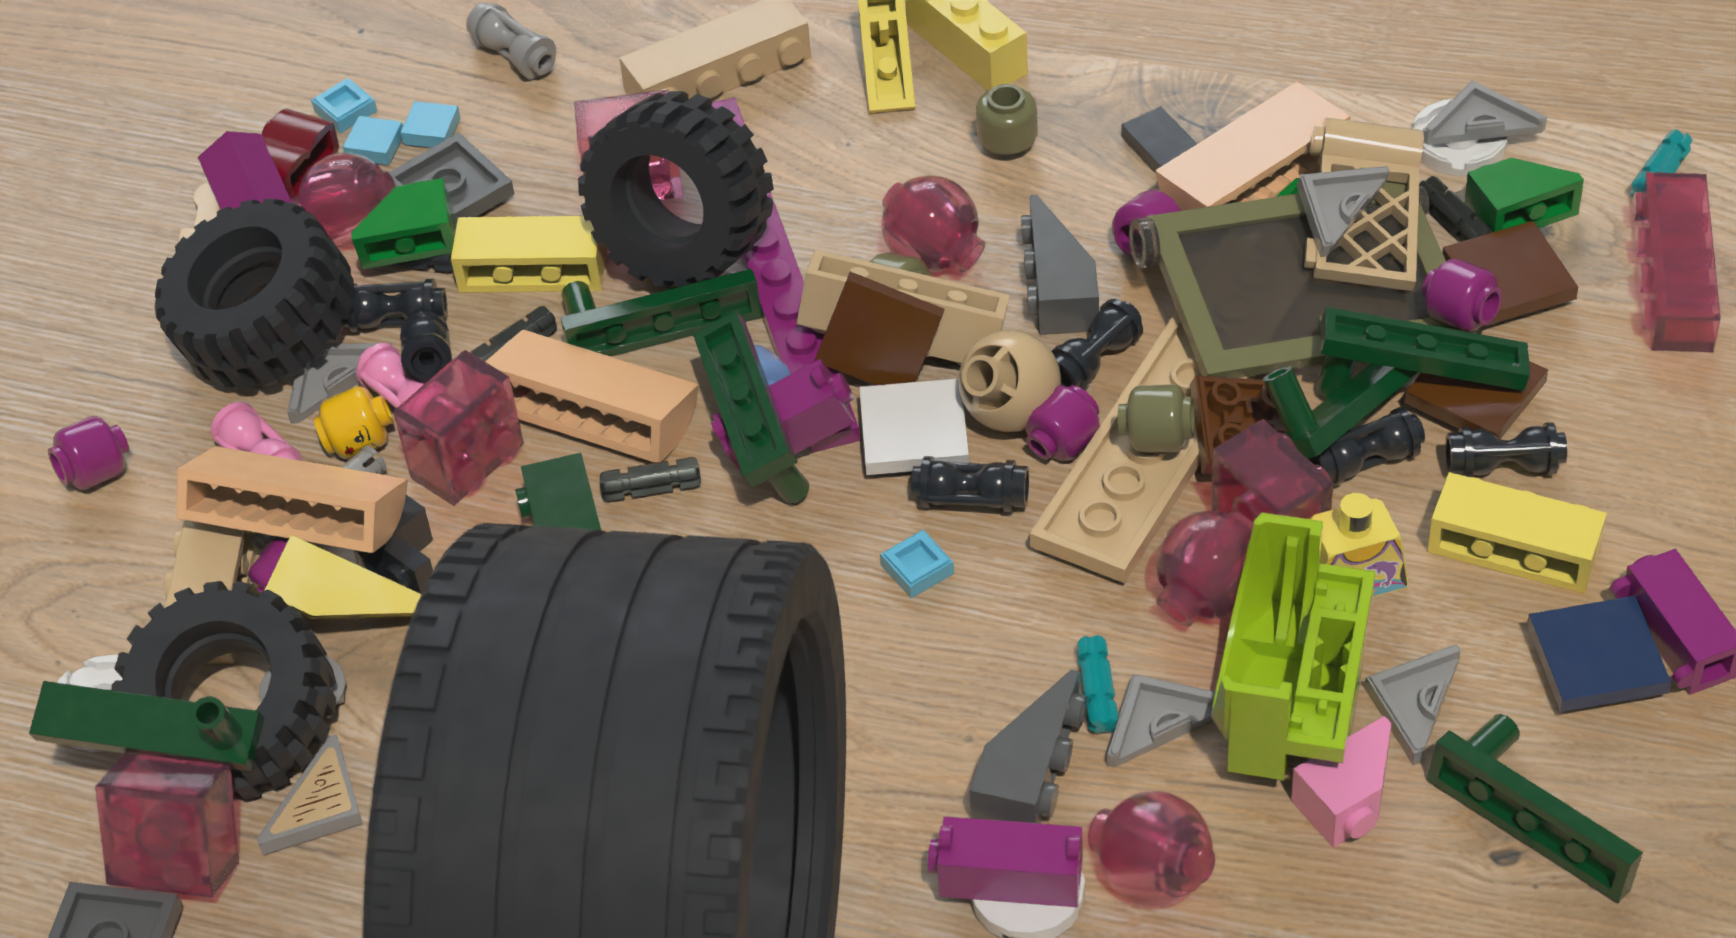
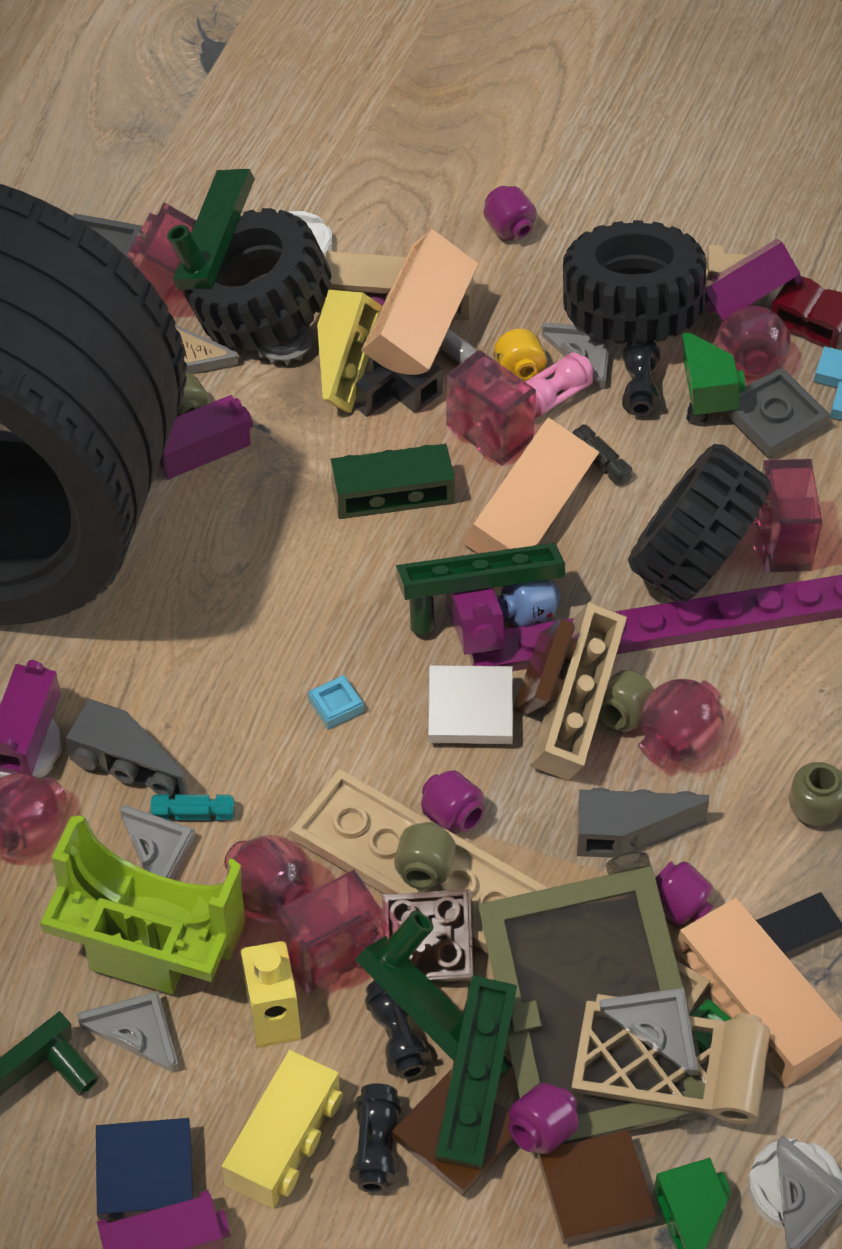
camera: 90 degrees right, 5 degrees up
bright pink piece [210,402,302,461] -> none
black piece [400,311,452,382] -> none
light yellow brick [451,216,608,293] -> none
dark green piece [560,269,762,356] -> none
pearl dark grey axle [599,457,701,502] -> none
black piece [911,456,1029,512] -> none
tan brick [958,330,1061,432] -> none
black piece [1052,298,1143,389] -> none
bright pink slope [1291,716,1391,848] -> none
pearl dark grey axle [1419,176,1492,241] -> none

